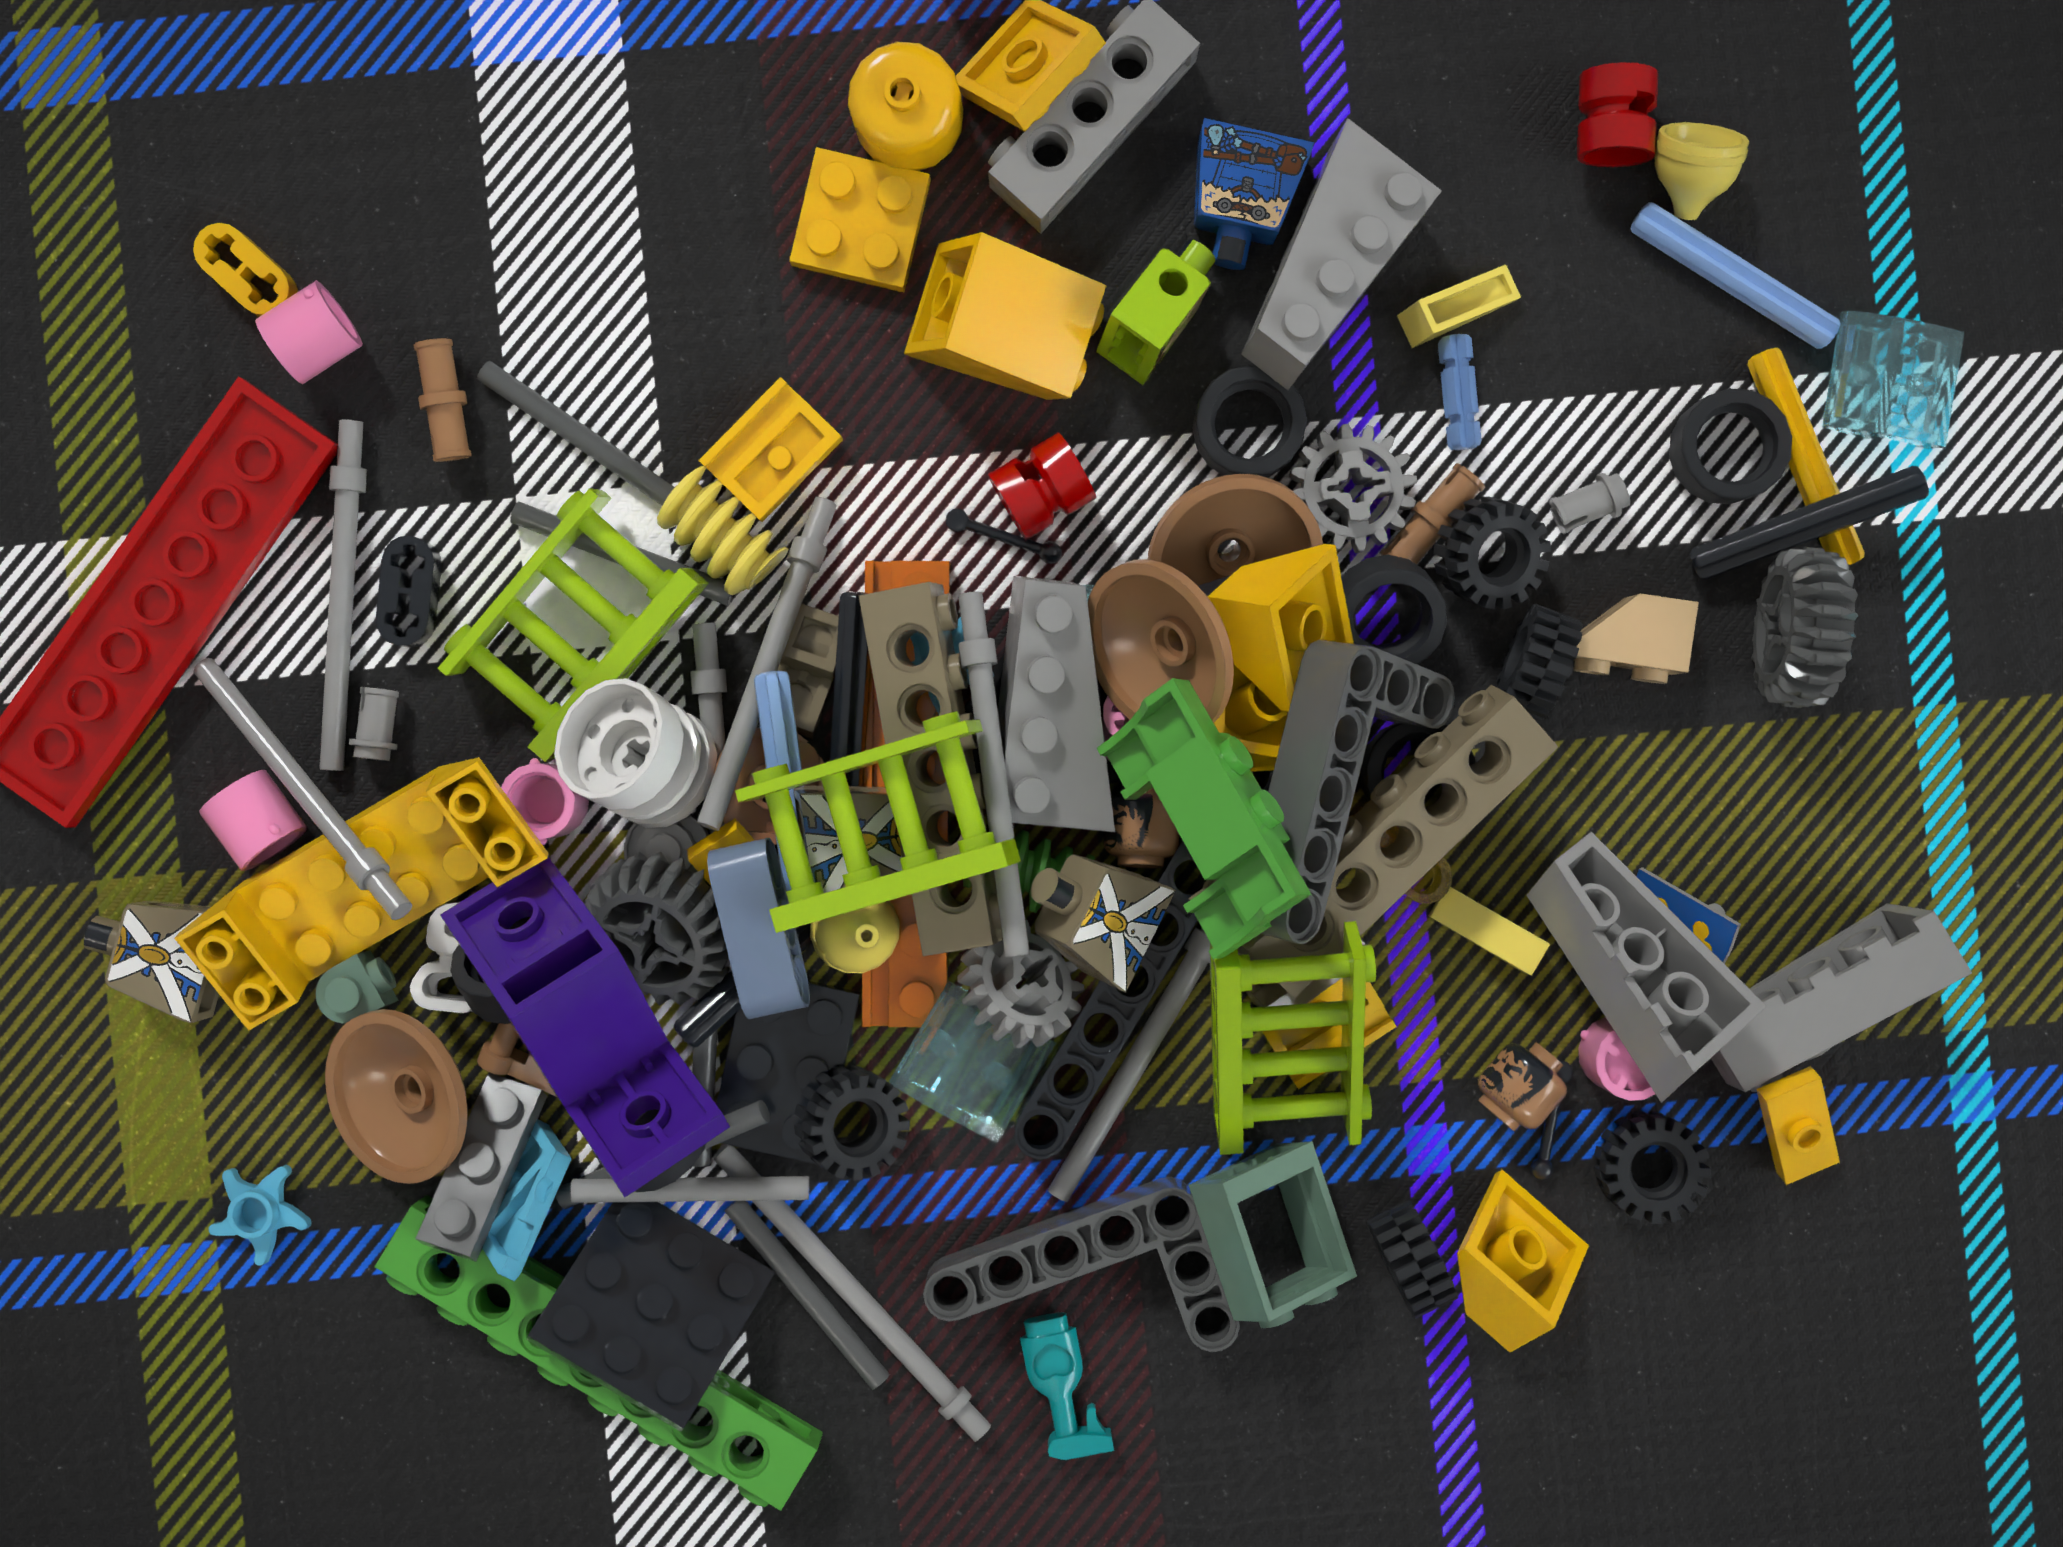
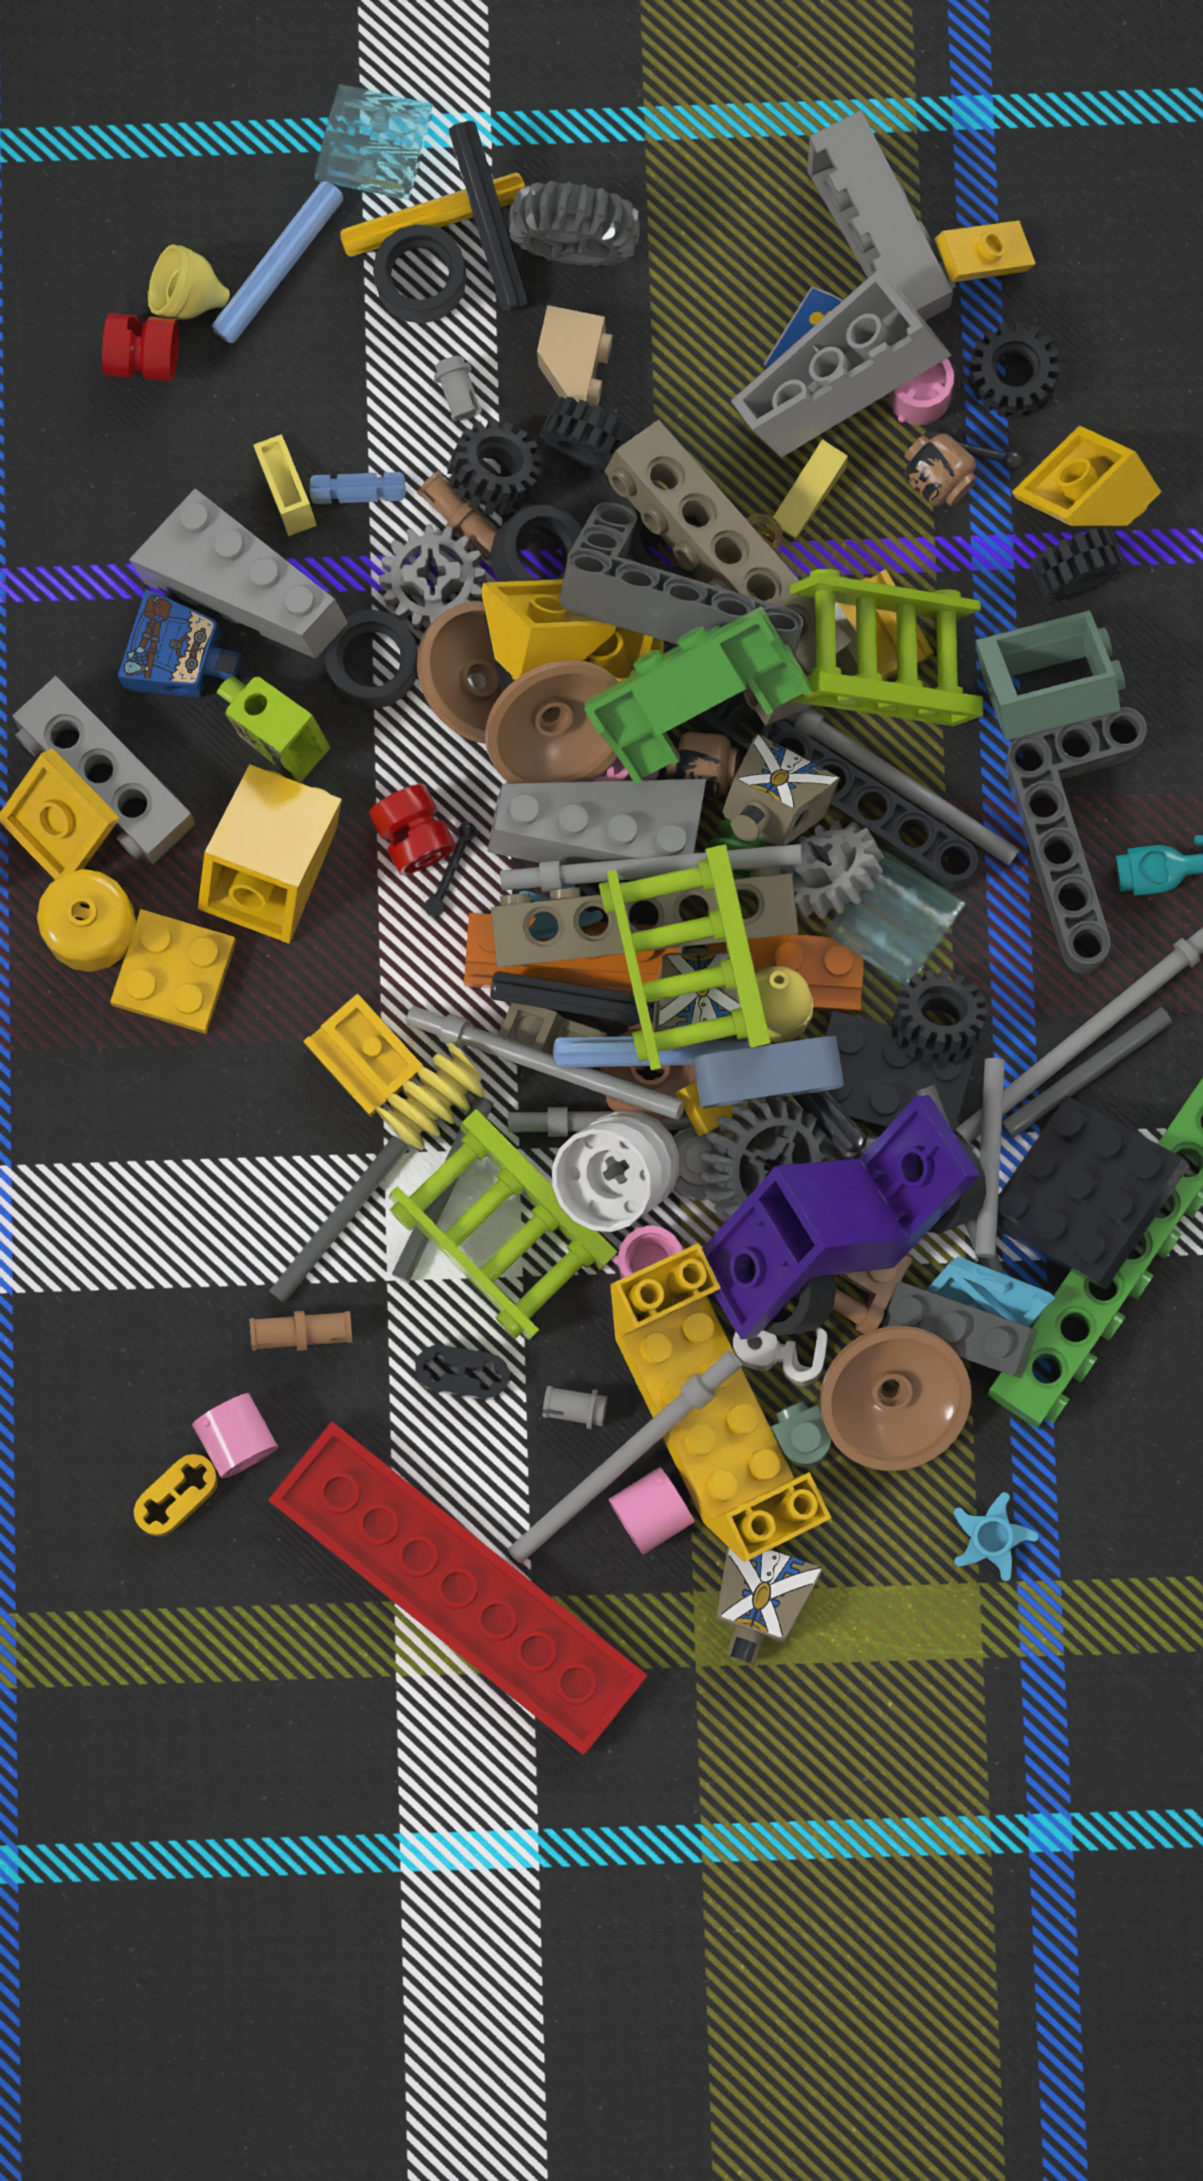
camera: 75 degrees left, 10 degrees down
light grey bar [320,420,367,771] -> none

